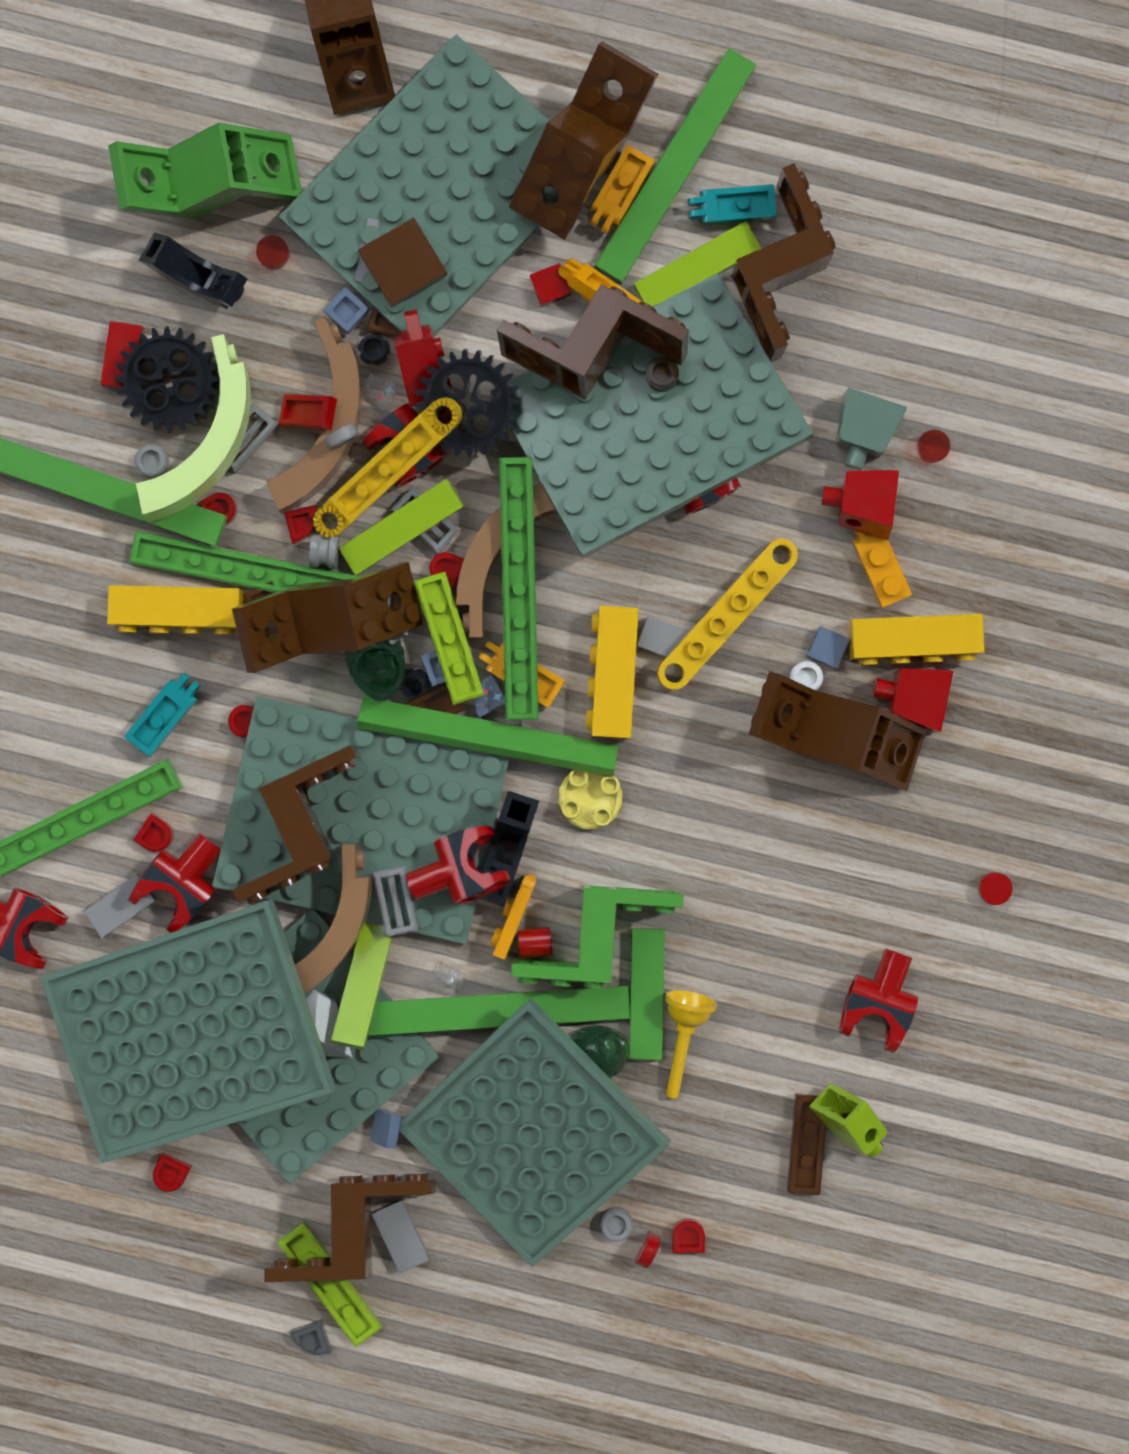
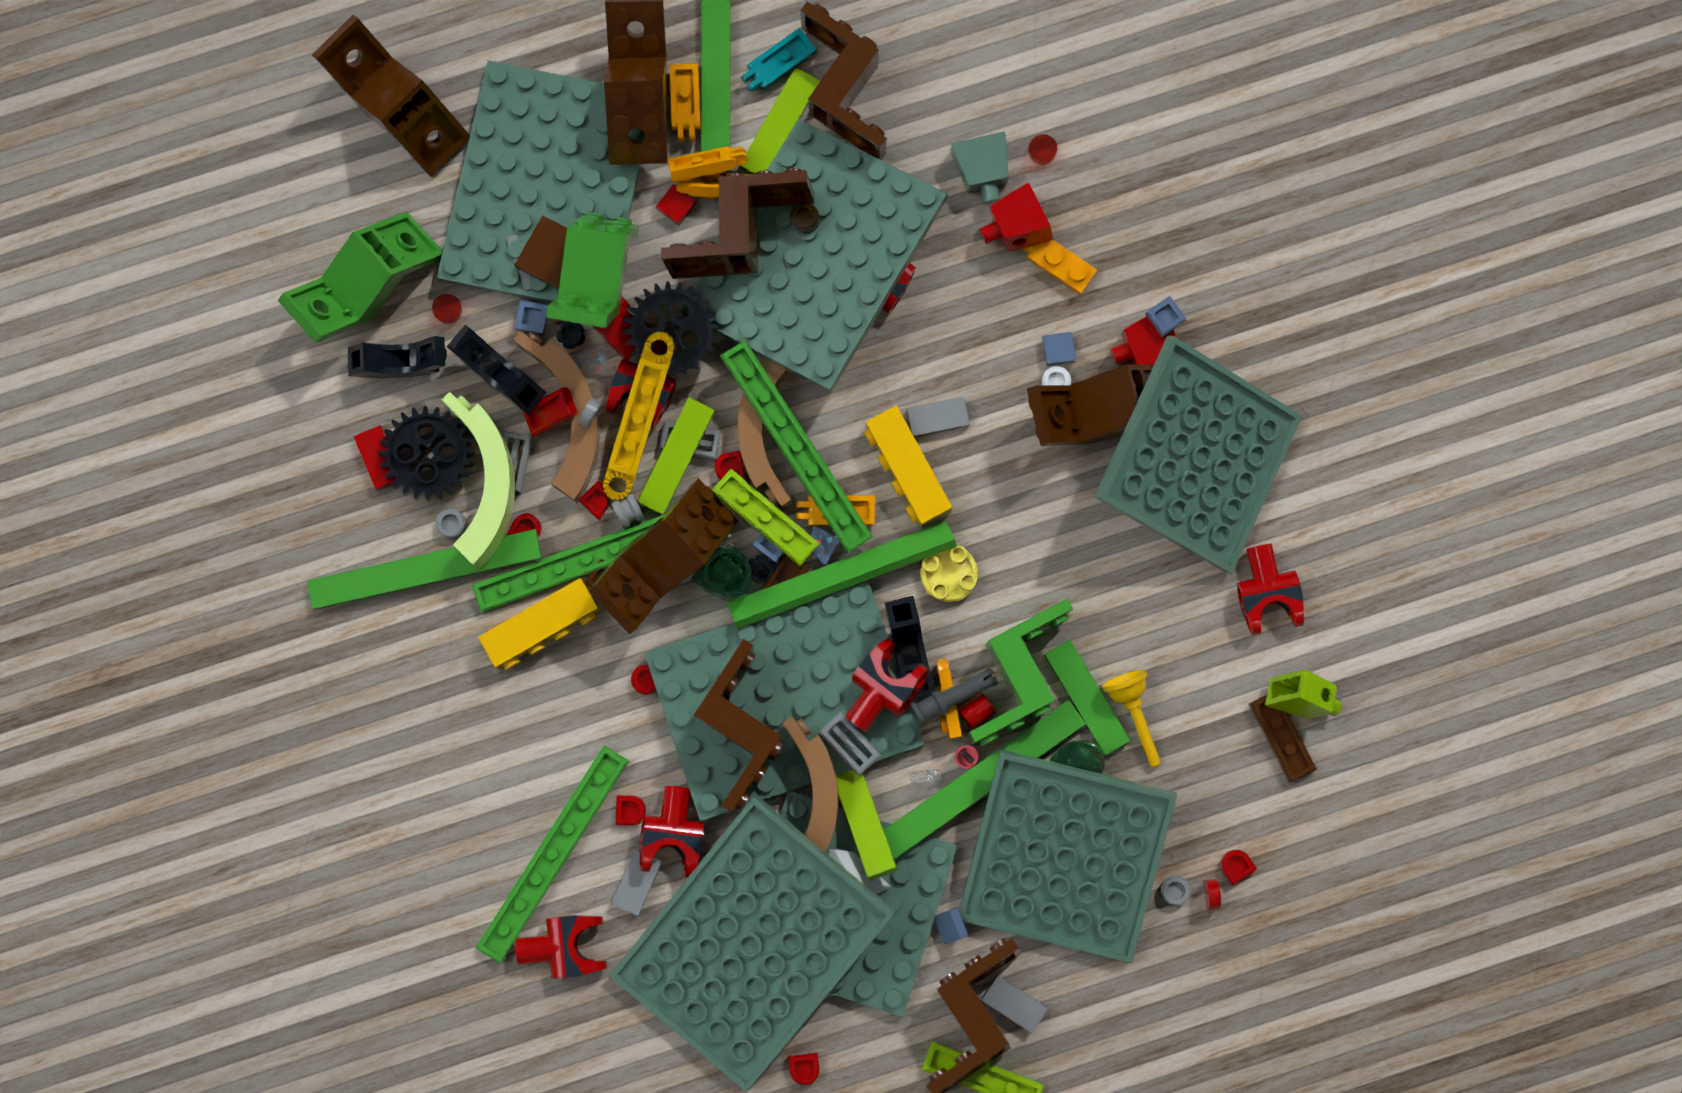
camera: 30 degrees left, 5 degrees down
teal hinge [124,673,201,757] -> none
yellow plate [657,539,798,690] -> none
yellow brick [848,614,985,666] -> none
red tile [978,872,1013,905] -> none
none -> black arch [446,325,547,415]
none -> bright green bracket [546,212,639,328]
none -> light orange hinge [668,146,748,182]
none -> dark grey pin [909,667,998,727]
none -> coral hinge [955,745,979,769]
none -> sand green plate [1094,336,1302,574]
none -> sand blue tile [1145,296,1187,338]

